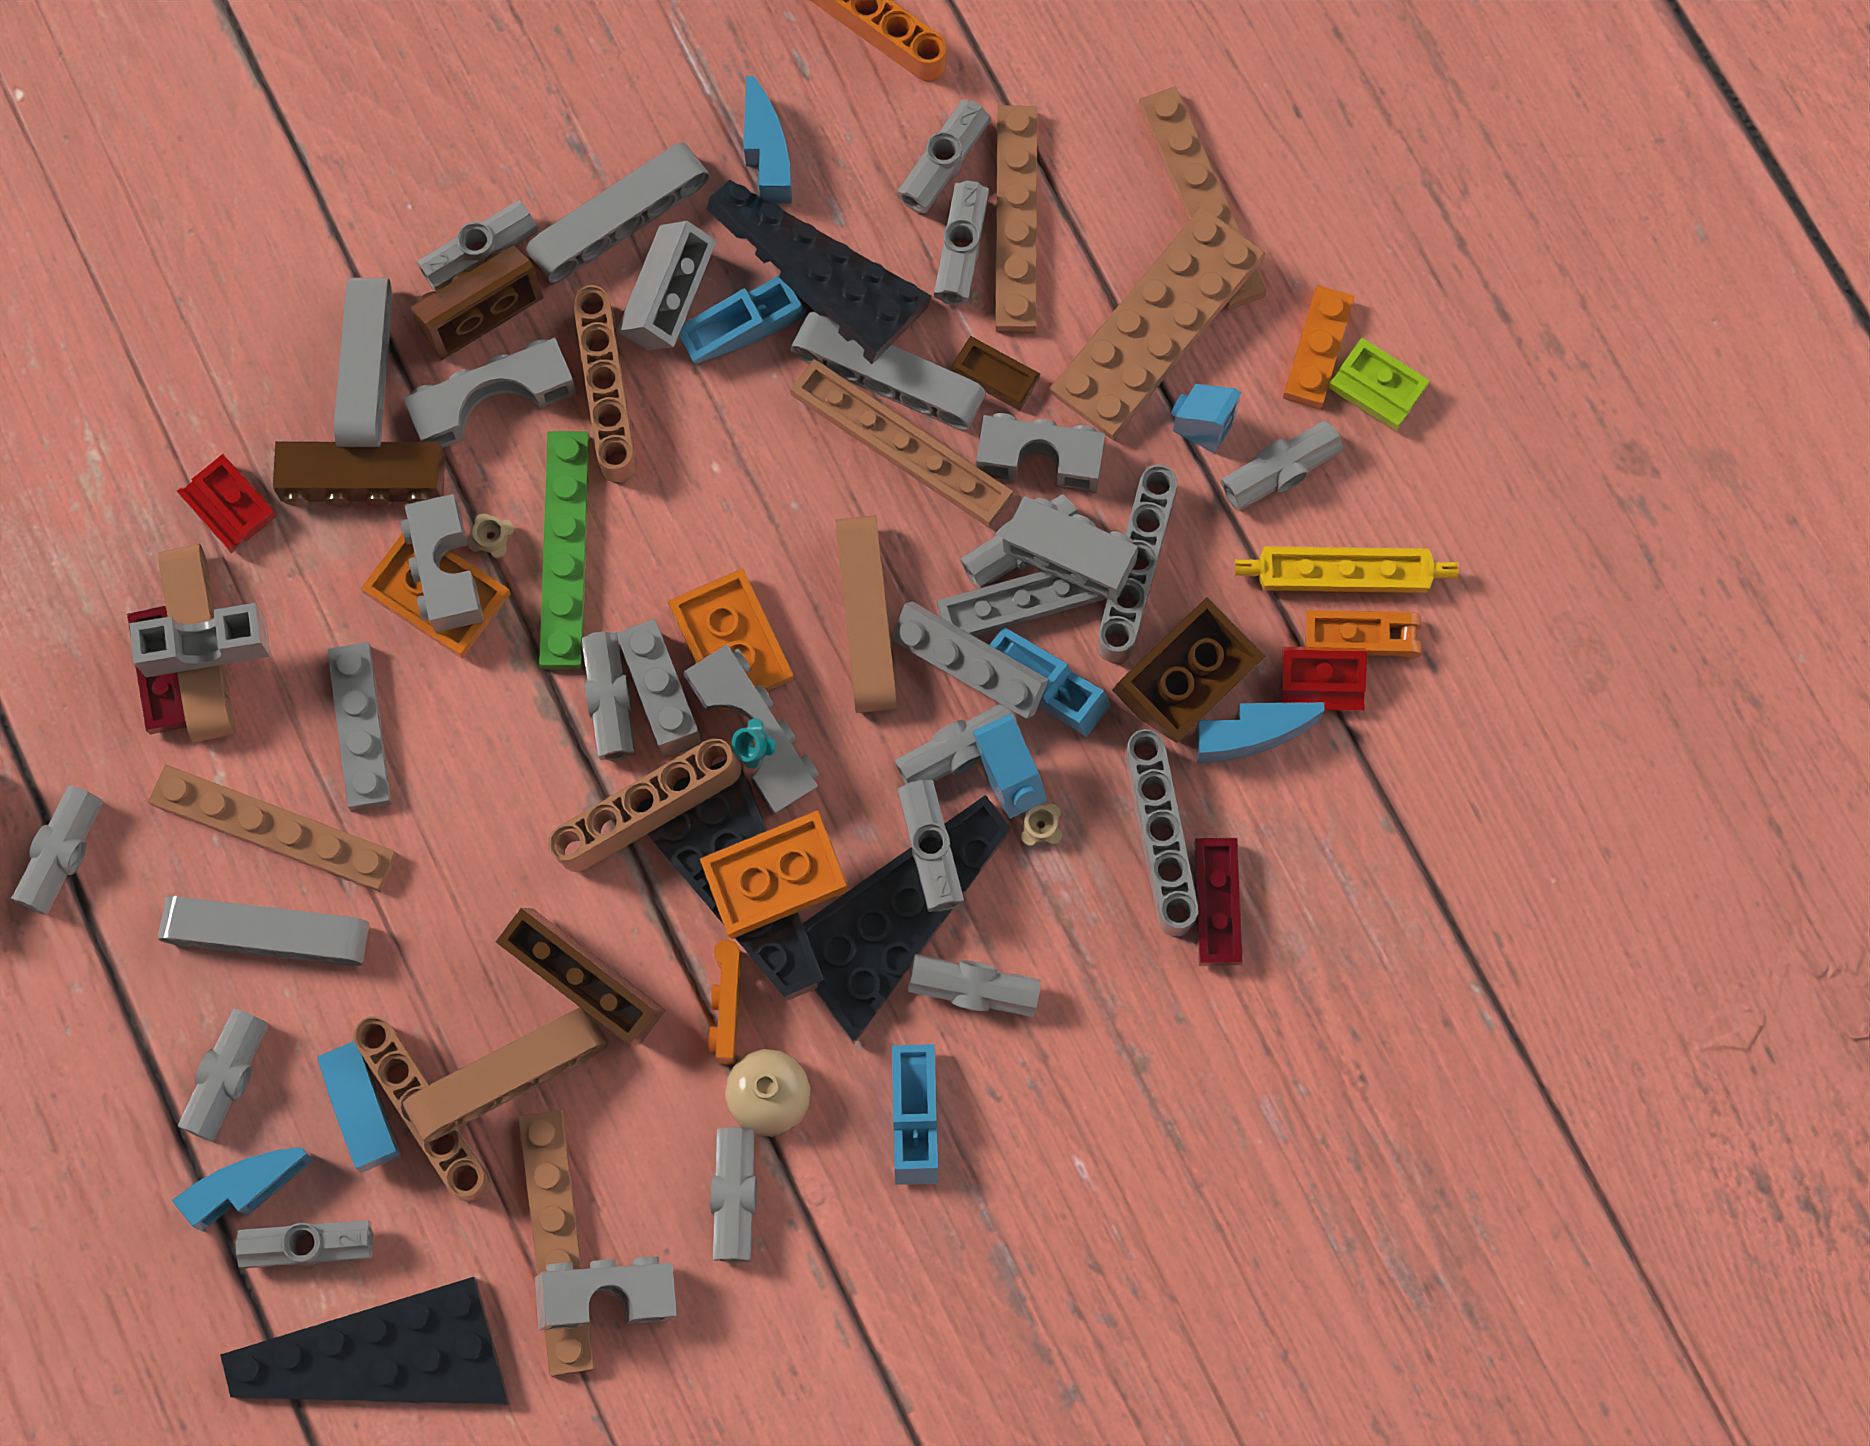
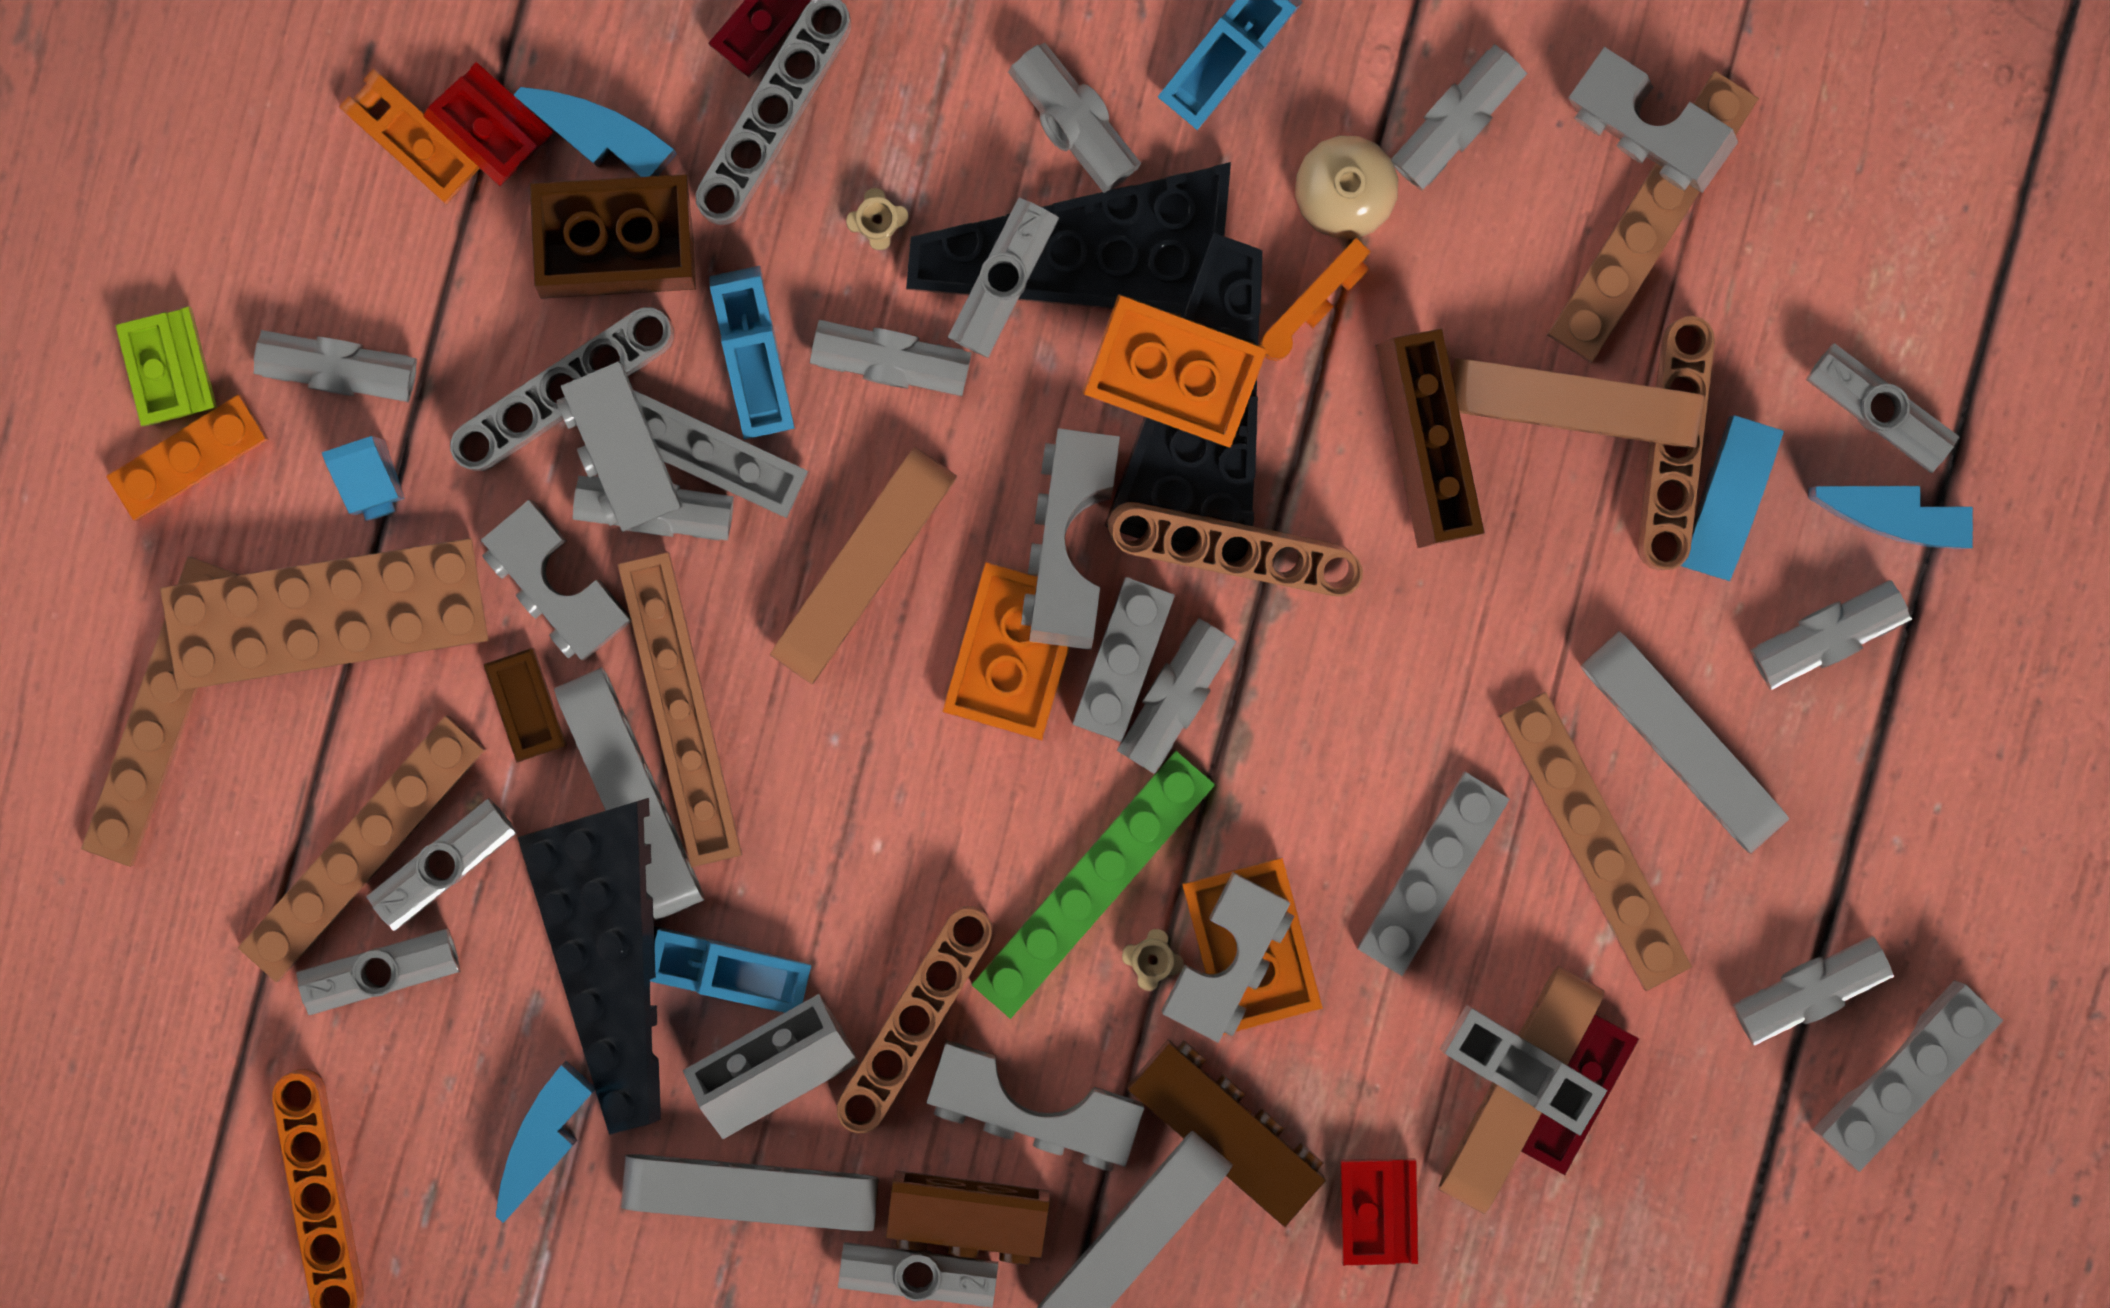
camera: 140 degrees left, 15 degrees up
black wing [220,1276,510,1405] -> none
teal plate [732,718,776,769] -> none
light grey plate [891,601,1049,719] -> none
dark azure slope [973,714,1048,818] -> none
yellow plate [1234,546,1459,593] -> none

